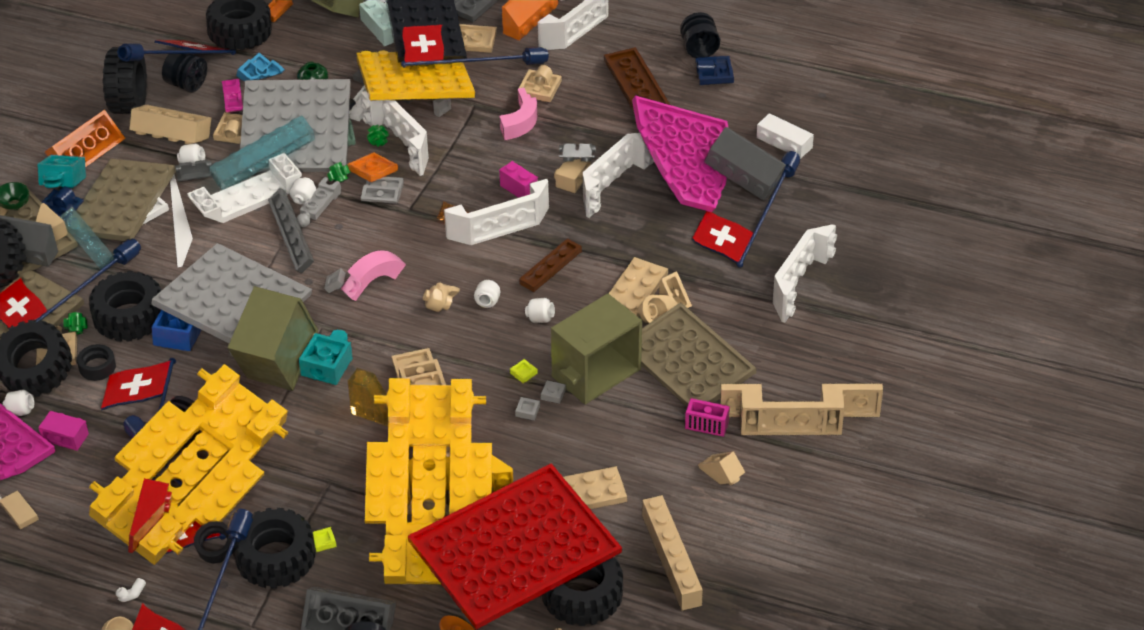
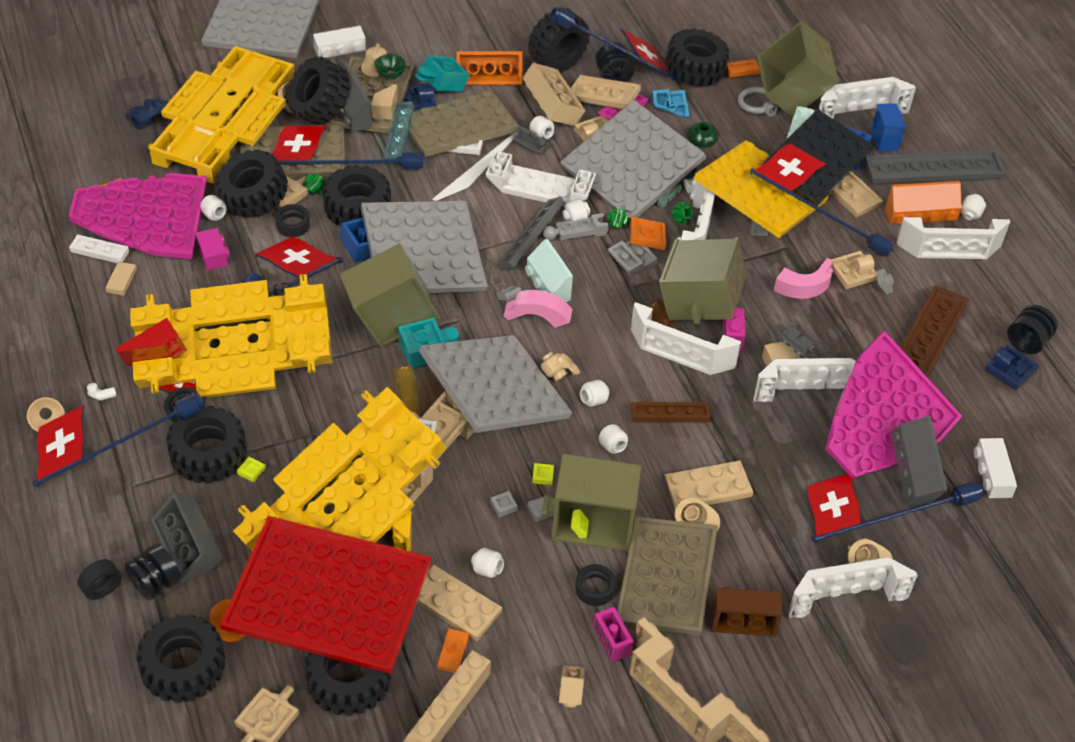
camera: 45 degrees right, 5 degrees up
clear light blue brick [209,115,315,190] -> none
tan slope [659,271,692,308] -> none
none -> light grey plate [419,335,572,433]
none -> orange plate [437,628,470,673]
none -> white head [471,548,504,578]
none -> light aqua slope [525,239,573,302]
none -> tan plate [570,75,641,109]
none -> neon yellow tile [571,509,589,539]
none -> black tyre [575,564,616,606]
none -> olive piece [659,237,746,324]
none -> reddish brown brick [711,587,782,637]
none -> light grey piece [737,87,778,117]
none -> tan piece [848,539,893,564]
none -> light grey plate [877,269,894,294]

